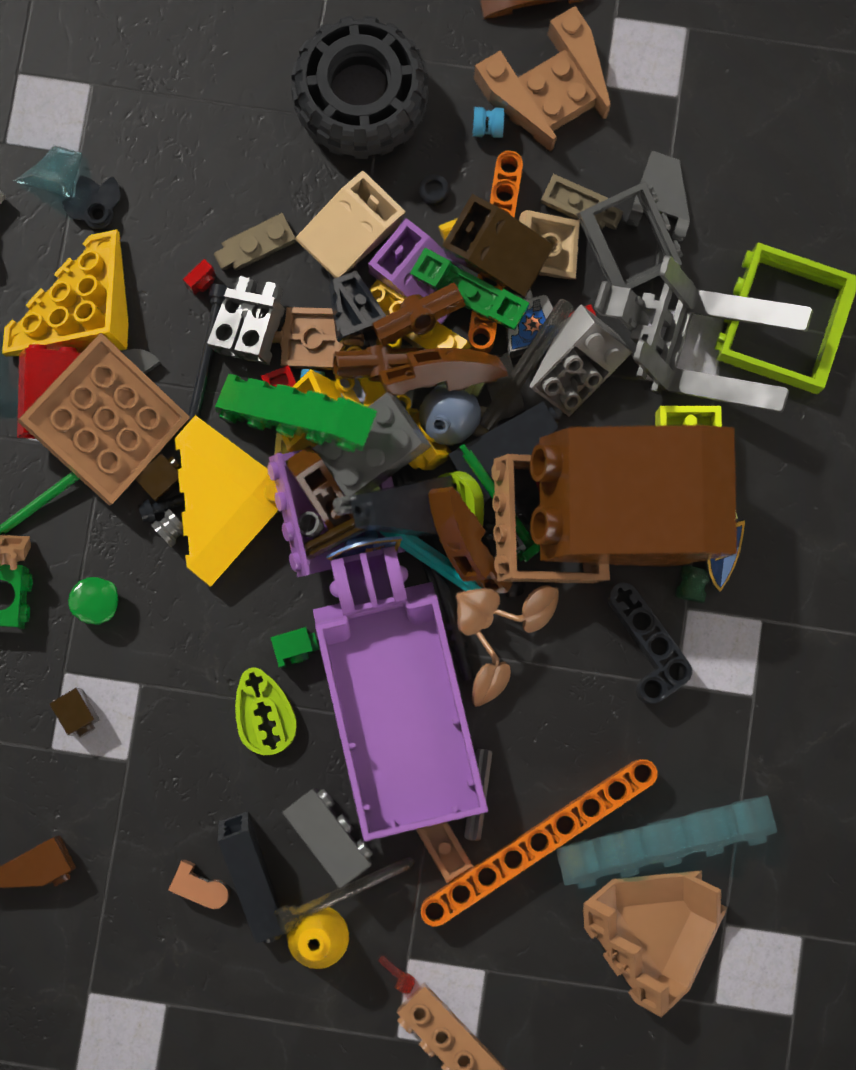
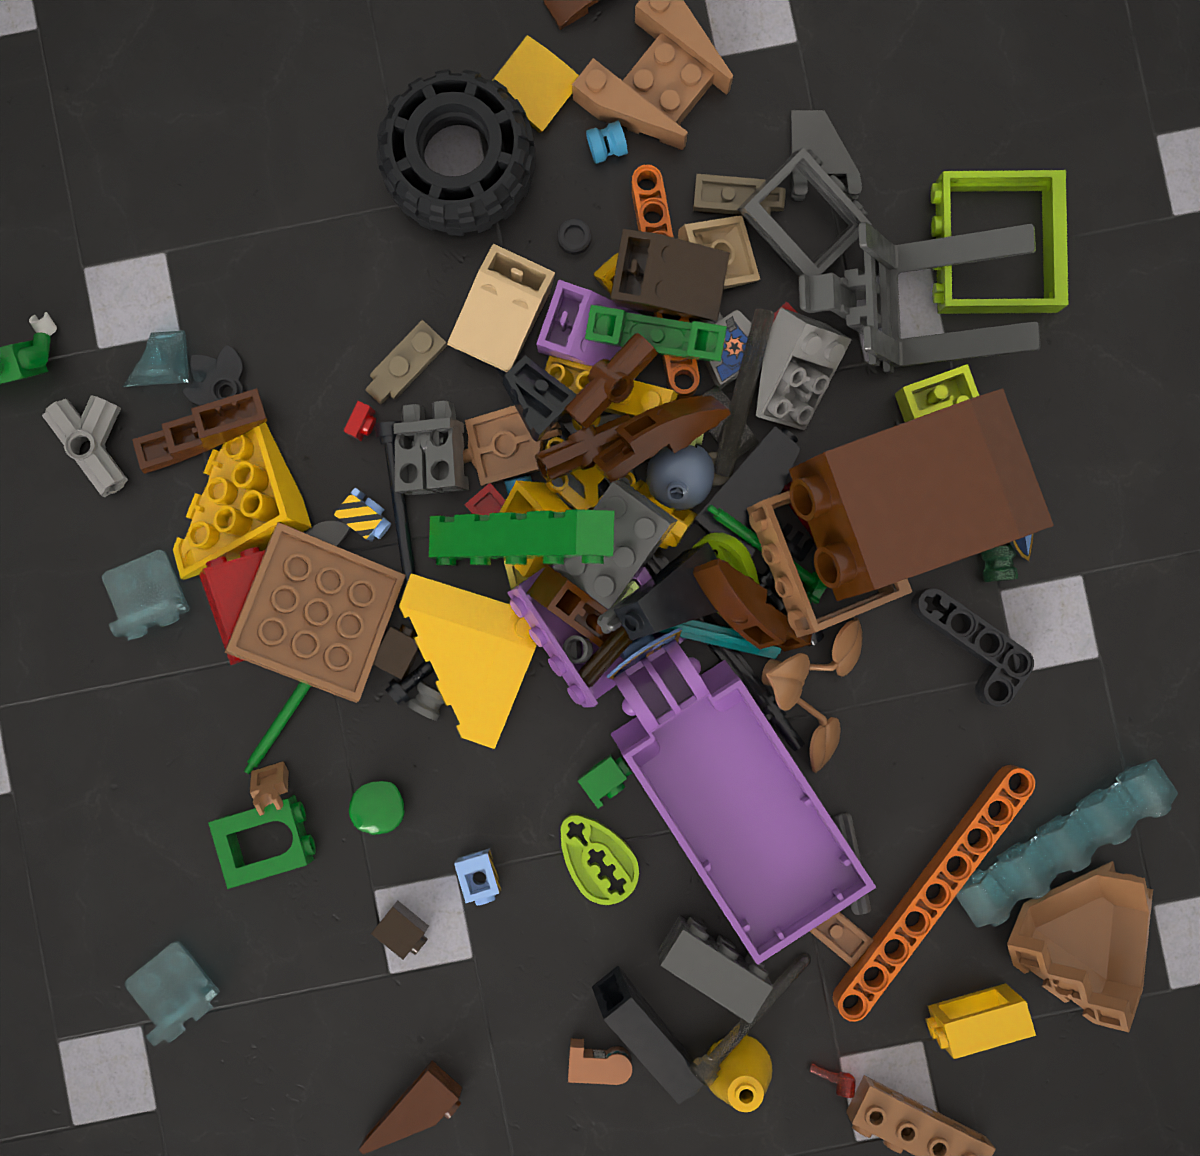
camera: 10 degrees left, 5 degrees up
none -> reddish brown slope [132,388,268,474]
none -> brick [334,488,391,542]
none -> light blue brick [454,848,501,906]
none -> yellow slope [492,35,579,133]
none -> yellow window [926,983,1036,1059]

